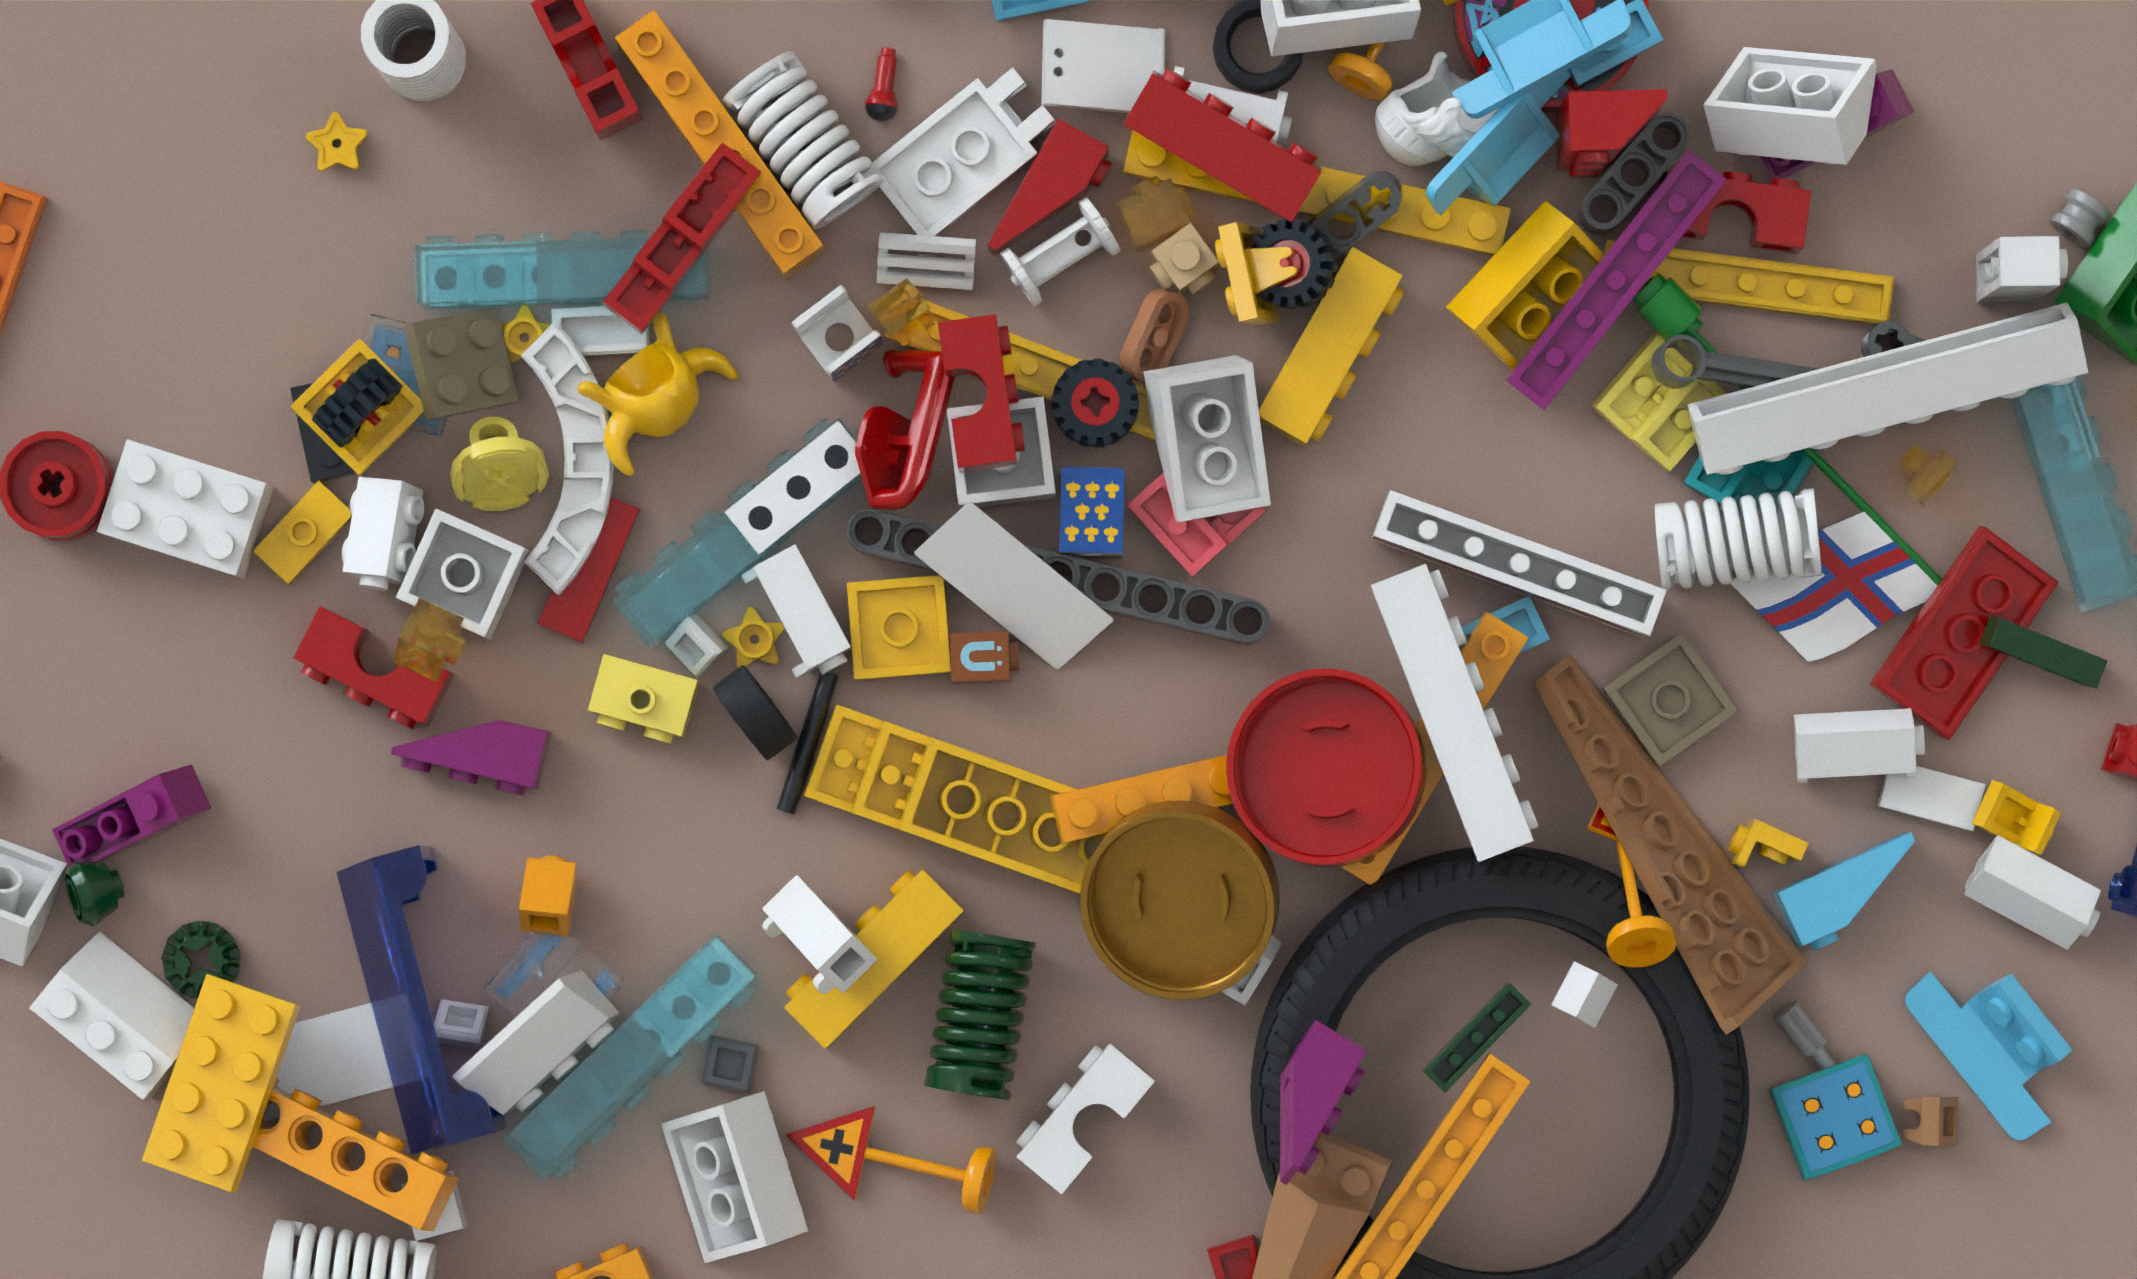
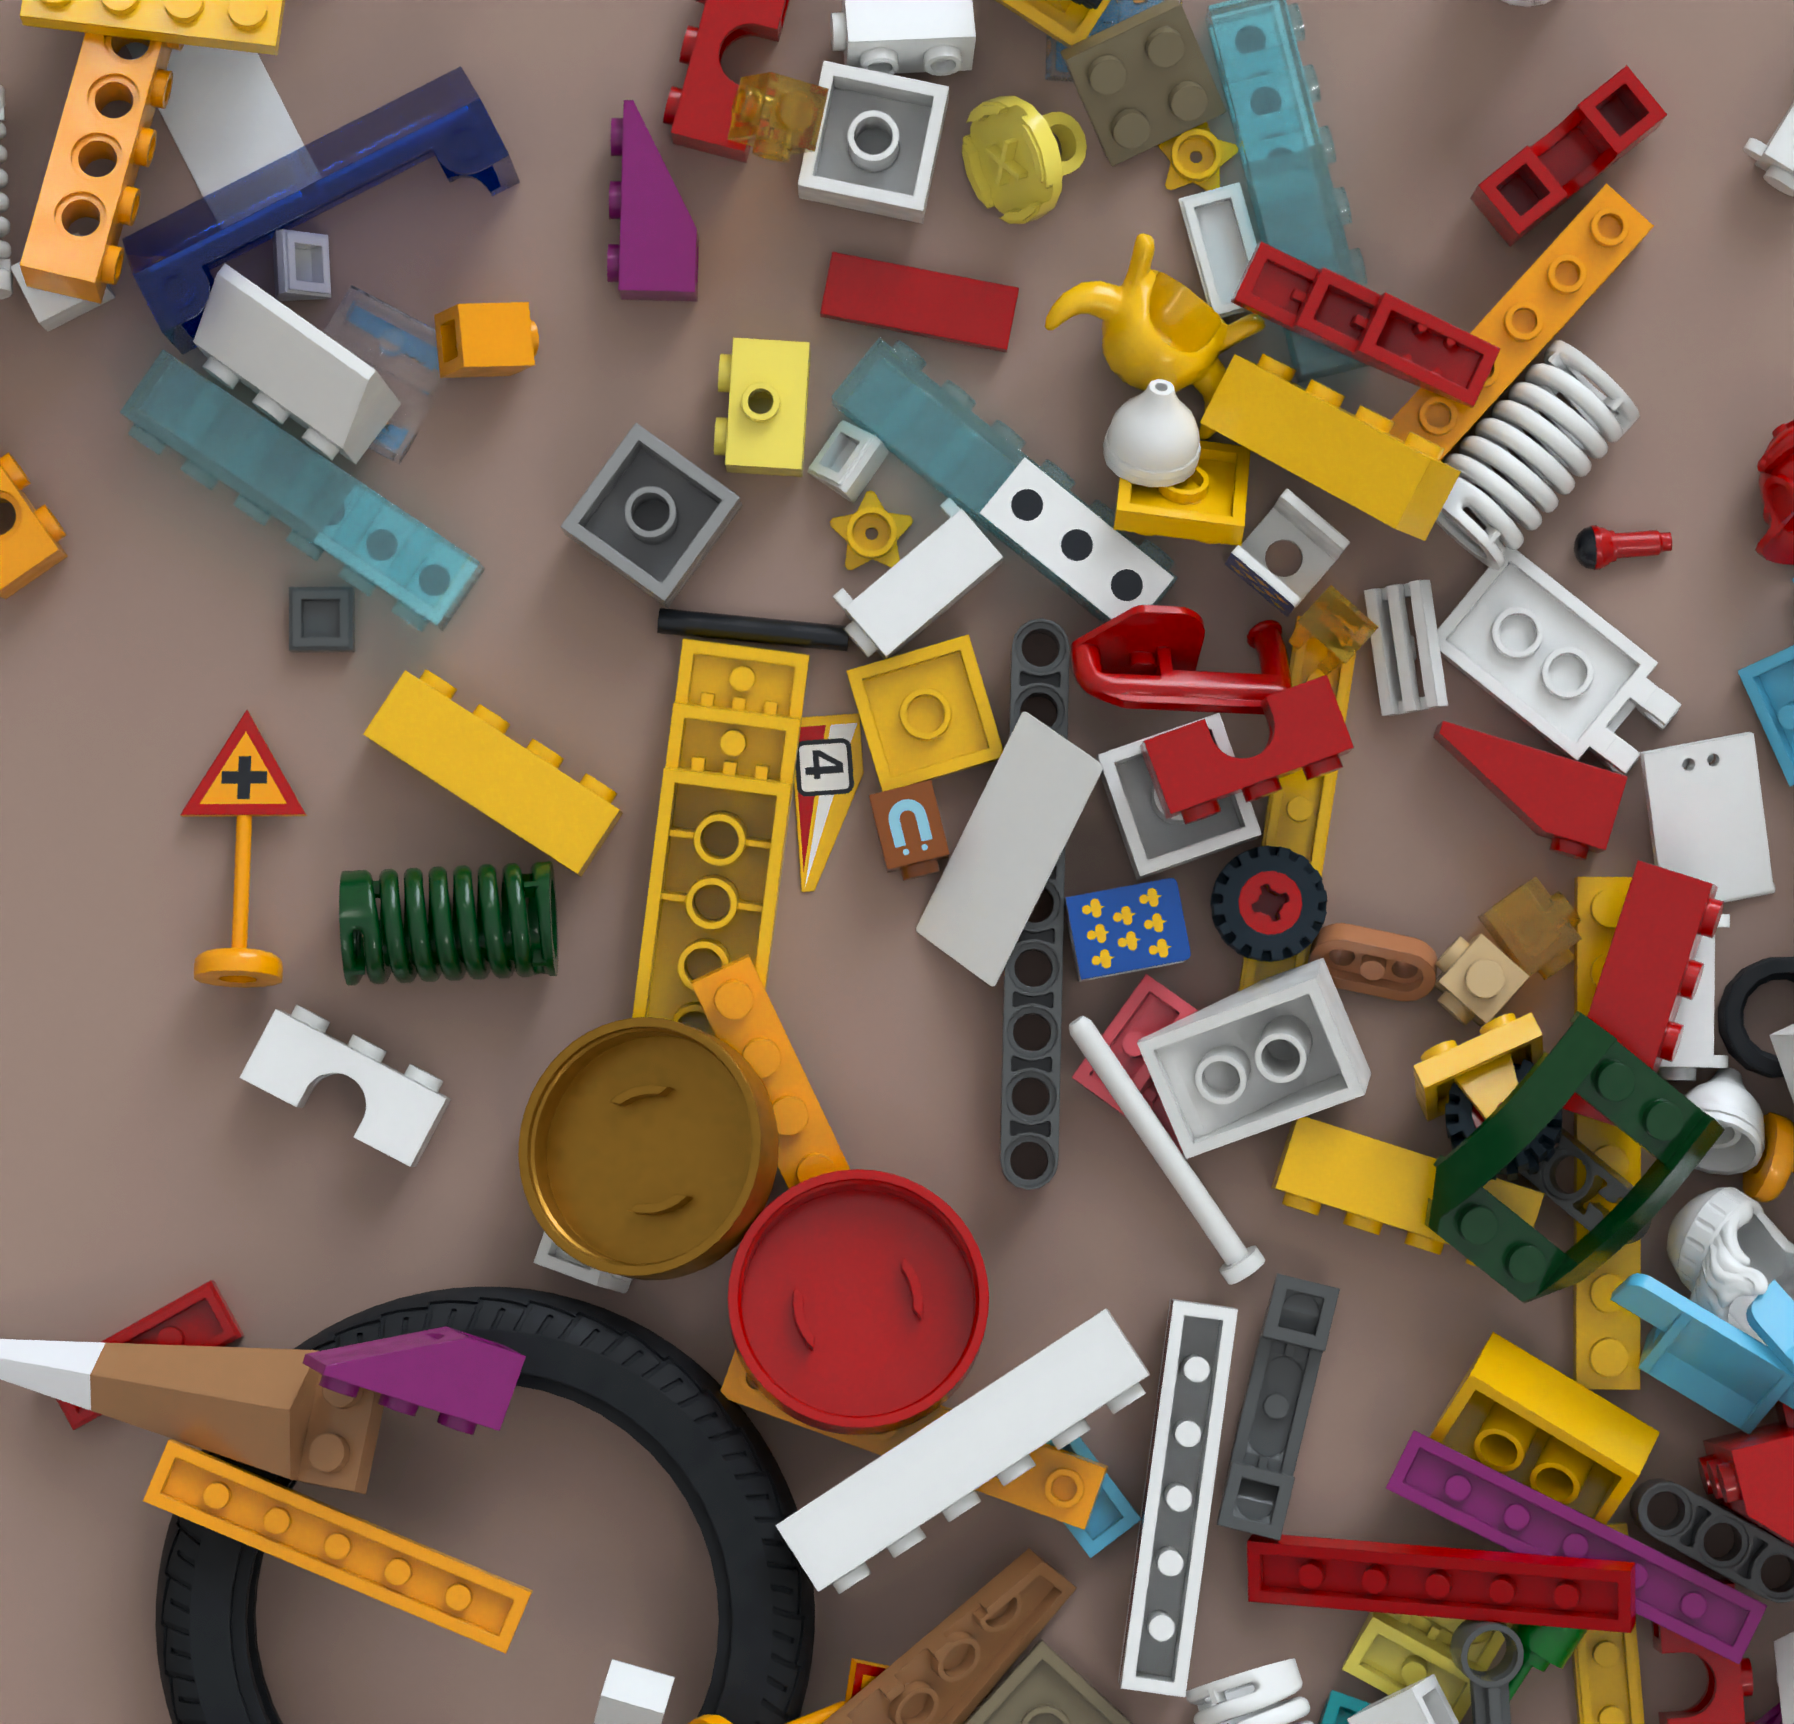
camera: 80 degrees right, 0 degrees up
white tile [521,321,614,596] -> none
white slope [661,1091,808,1263] -> none
black tyre [713,665,797,760] -> none
white brick [762,875,878,994] -> none
white hose [1000,197,1121,307] -> none
dark green piece [1421,982,1531,1093] -> none
none -> light grey brick [560,423,742,608]
none -> sticker [794,713,864,892]
none -> white bar [1069,1016,1265,1285]
none -> white helmet [1103,379,1201,487]
none -> yellow plate [1113,440,1250,546]
none -> yellow brick [1200,353,1461,541]
none -> dark grey slope [1216,1273,1340,1540]
none -> red plate [1247,1534,1636,1633]
none -> dark green wedge [1425,1011,1725,1304]
none -> white helmet [1684,1068,1766,1175]

